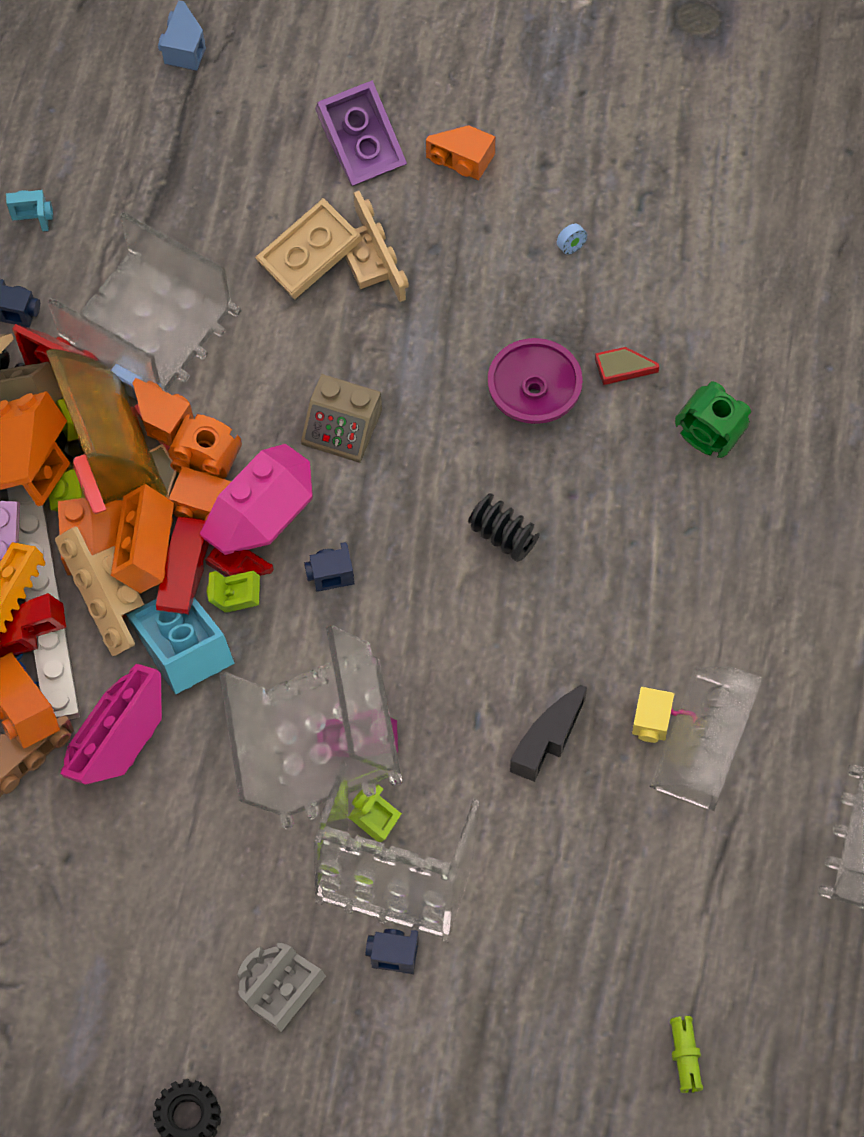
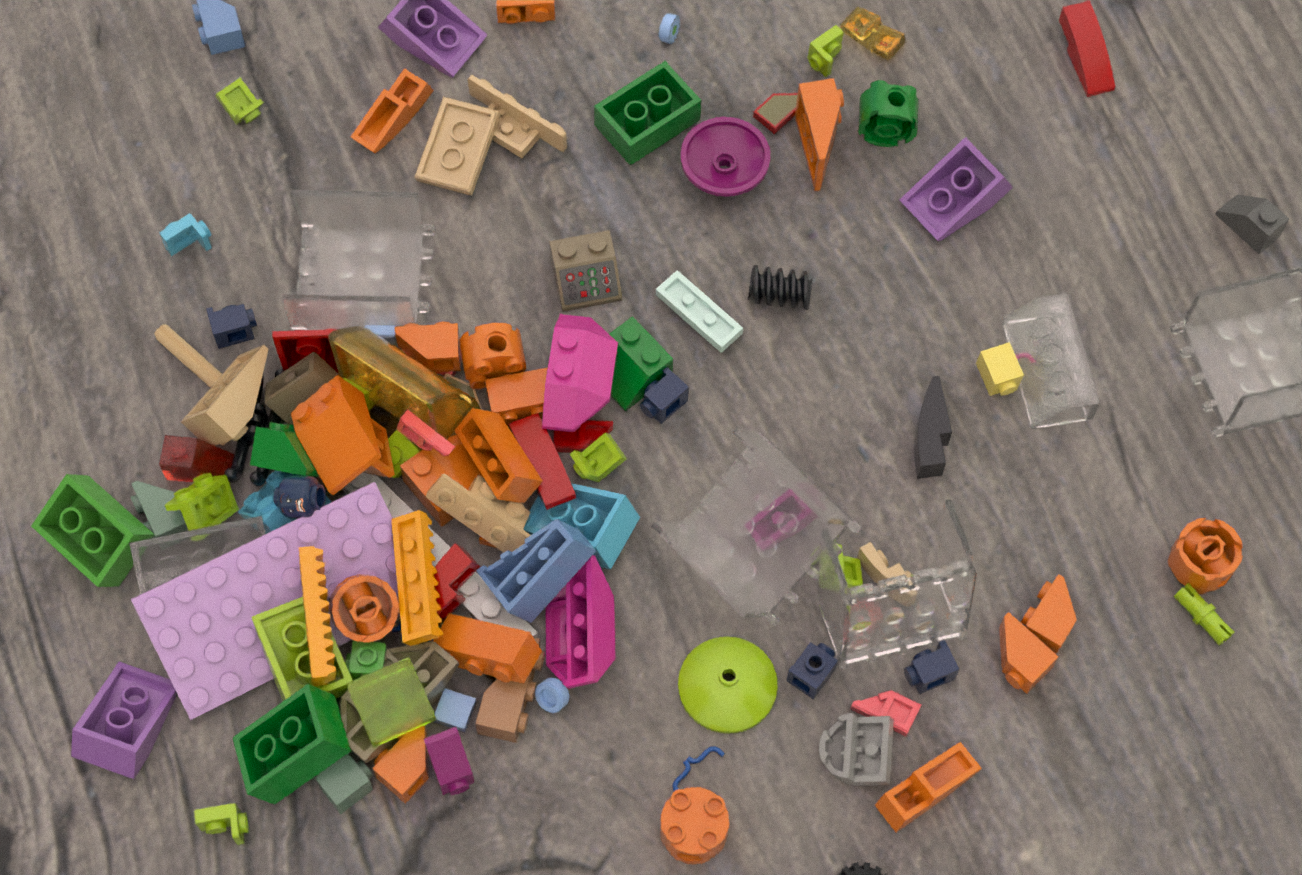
camera: 35 degrees left, 0 degrees up
none -> lime bracket [215,77,264,125]
none -> orange slope [351,68,434,154]
none -> medium blue wedge [476,519,596,623]
none -> light blue tile [535,677,569,713]
none -> green brick [594,61,702,166]
none -> green slope [609,316,673,412]
none -> light aqua plate [655,270,743,353]
none -> orange brick [660,787,729,864]
none -> blue piece [673,746,725,791]
none -> lime dish [678,637,778,734]
none -> dark blue brick [786,642,838,700]
none -> orange slope [795,78,844,191]
none -> lime bracket [807,25,844,77]
none -> clear yellow slope [840,6,906,61]
none -> coral tile [851,690,921,737]
none -> tan slope [857,542,917,604]
none -> orange slope [875,742,982,832]
none -> medium lavender slope [900,137,1013,242]
none -> orange slope [999,612,1059,694]
none -> orange slope [1021,574,1077,654]
none -> orange brick [1168,518,1243,594]

